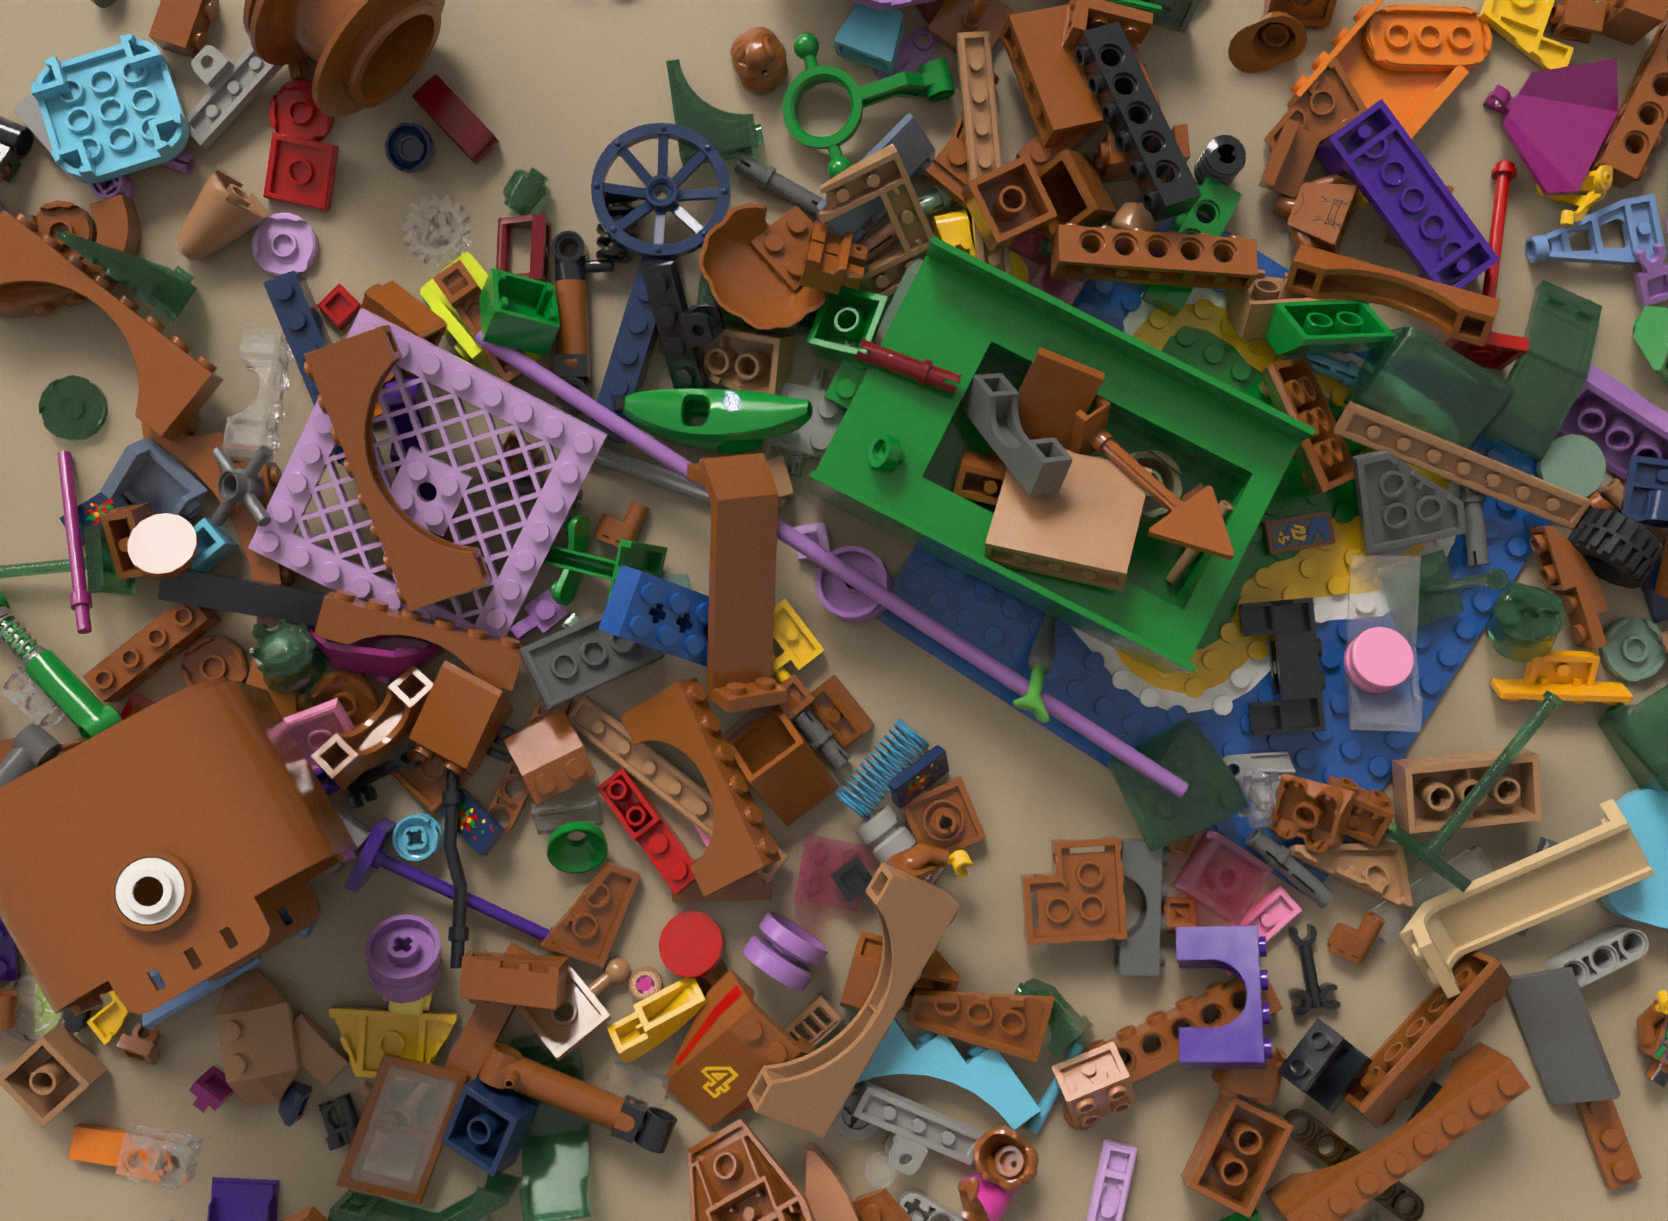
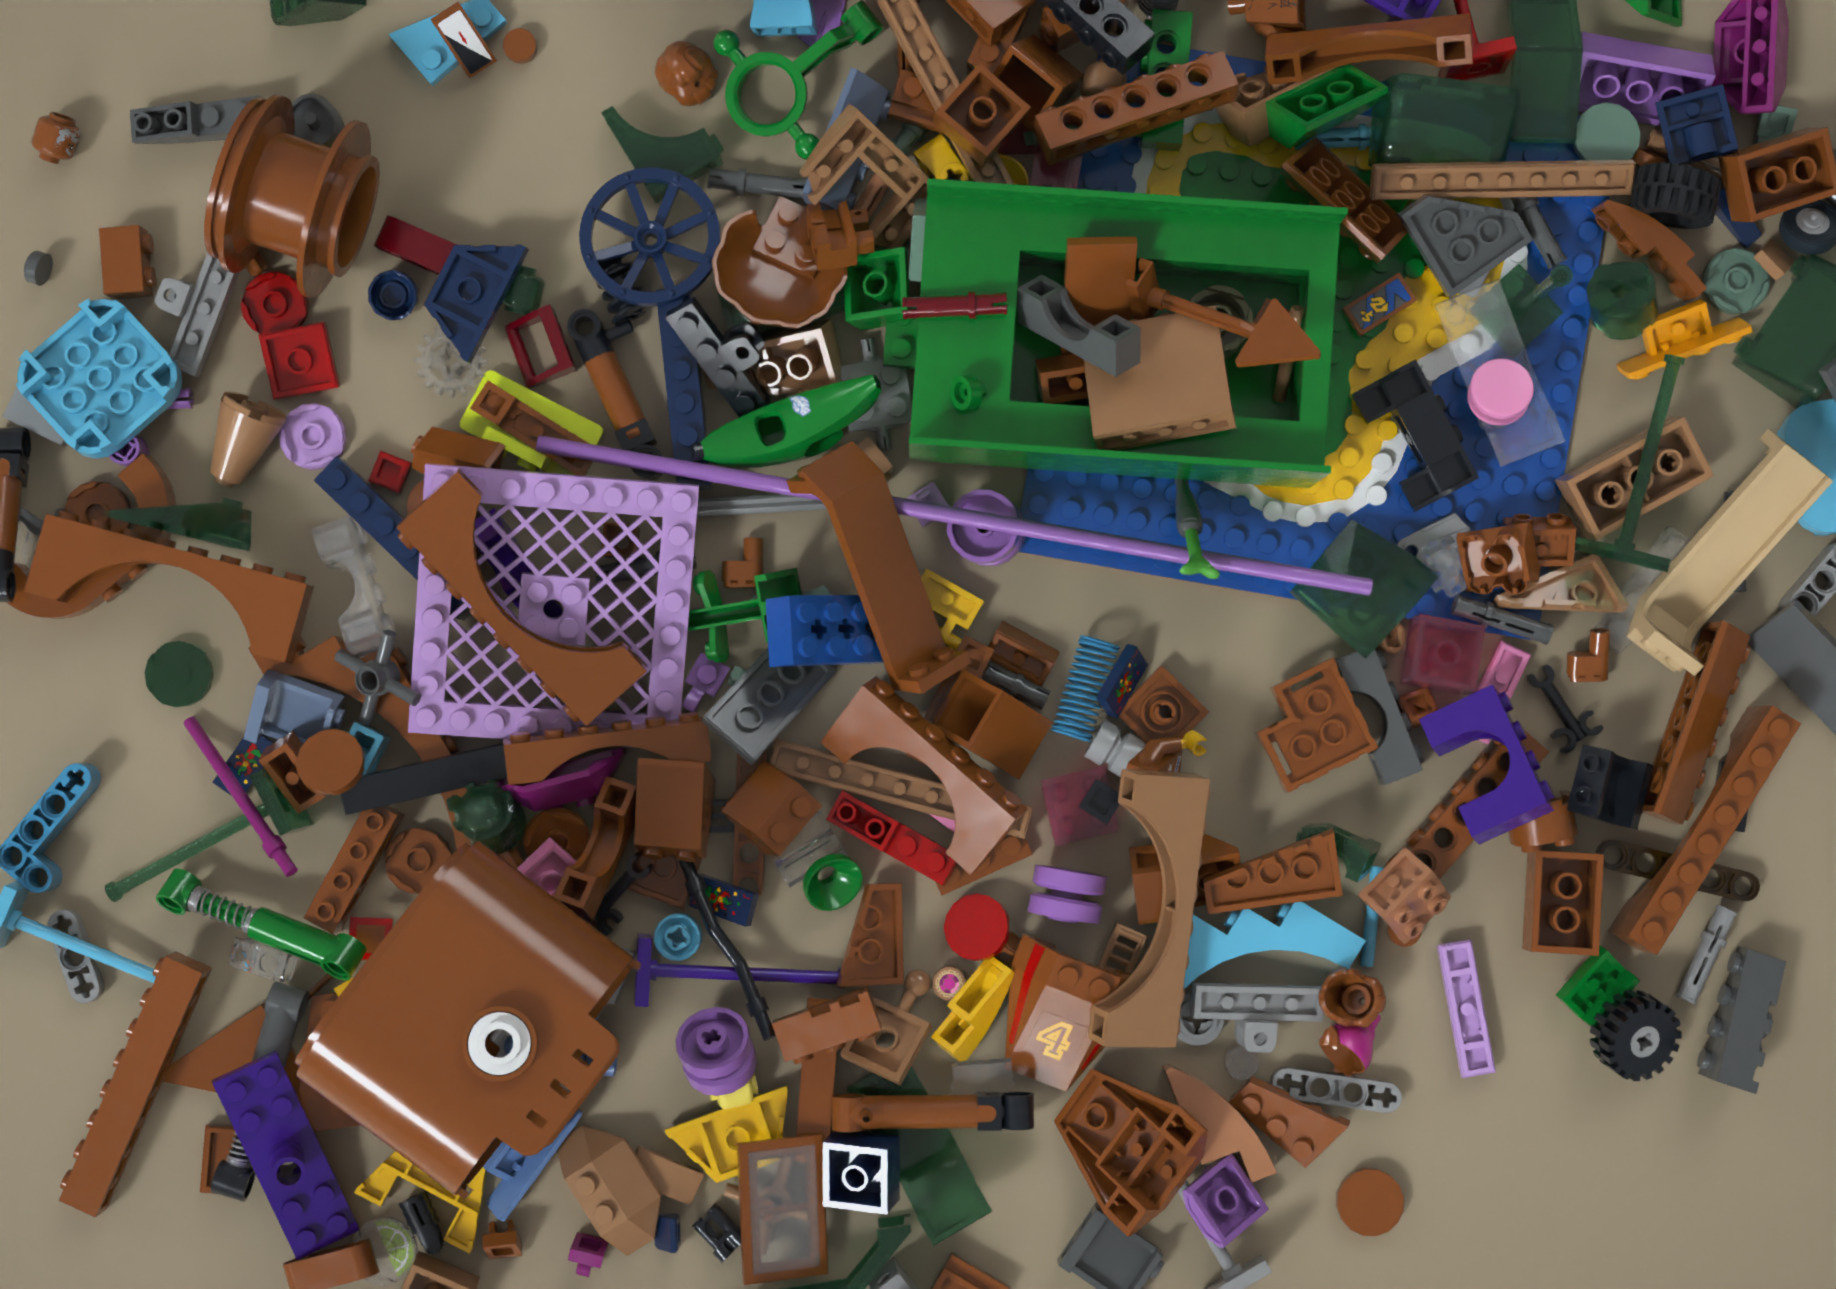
camera: 20 degrees left, 0 degrees up
green container [479,268,560,356] -> none
none -> dark blue wing [424,245,529,364]

